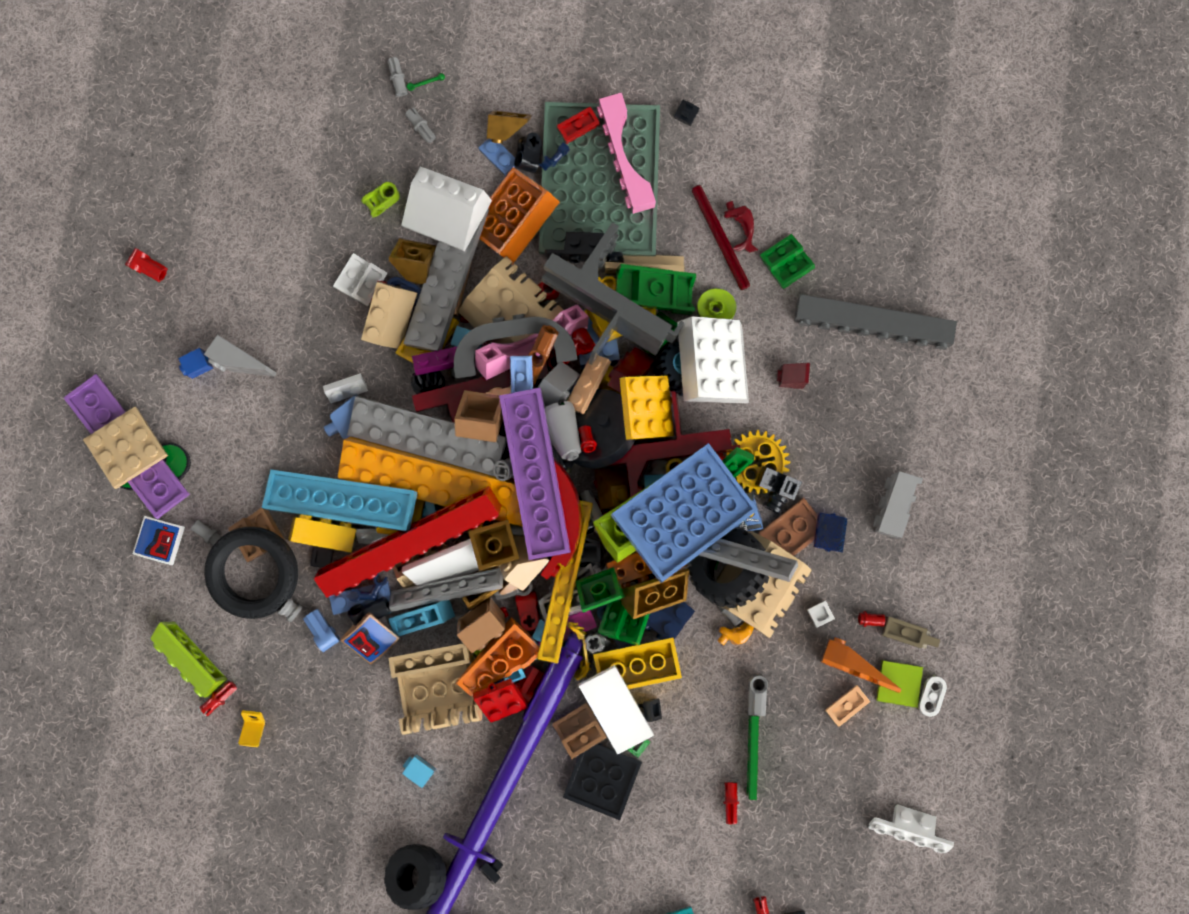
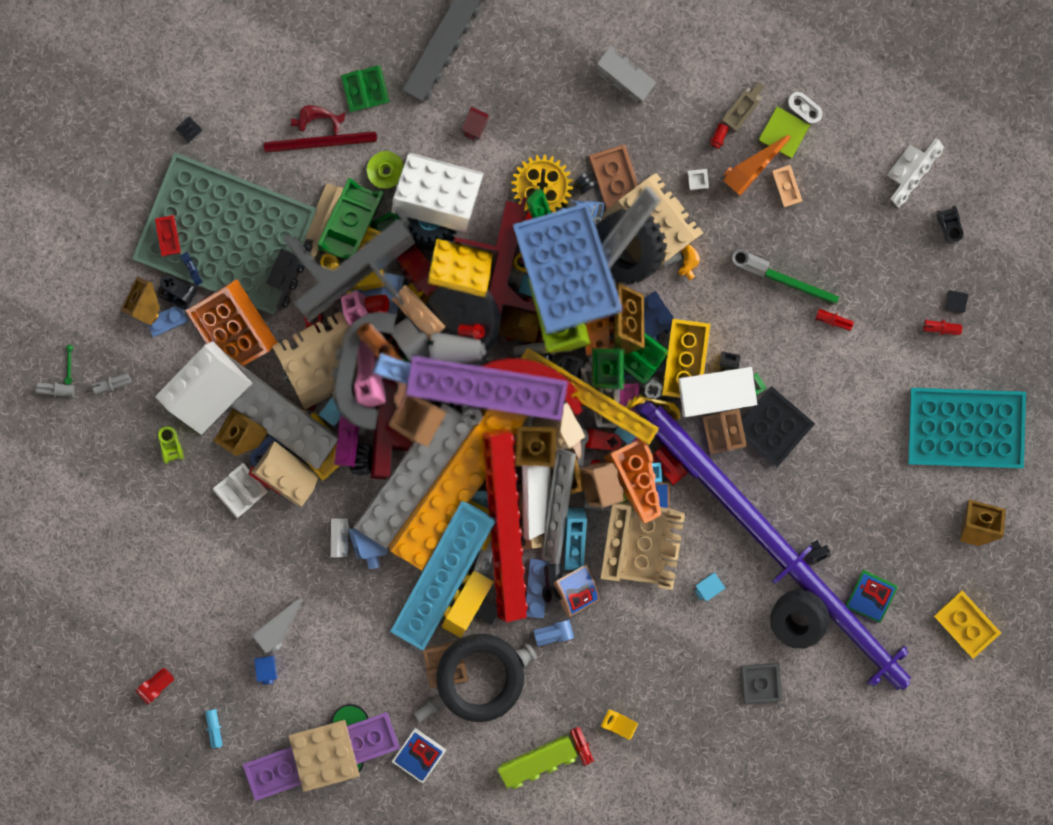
camera: 75 degrees left, 5 degrees up
dark blue arm [350,573,388,602] -> none
red plate [473,678,528,723] -> none
bright pink arch [597,93,656,214] -> none
slope [755,466,802,500] -> none
clear blue piece [813,513,848,553] -> none
none -> medium azure axle [204,709,223,748]
none -> dark grey tile [741,663,782,704]
none -> black piece [936,205,964,244]

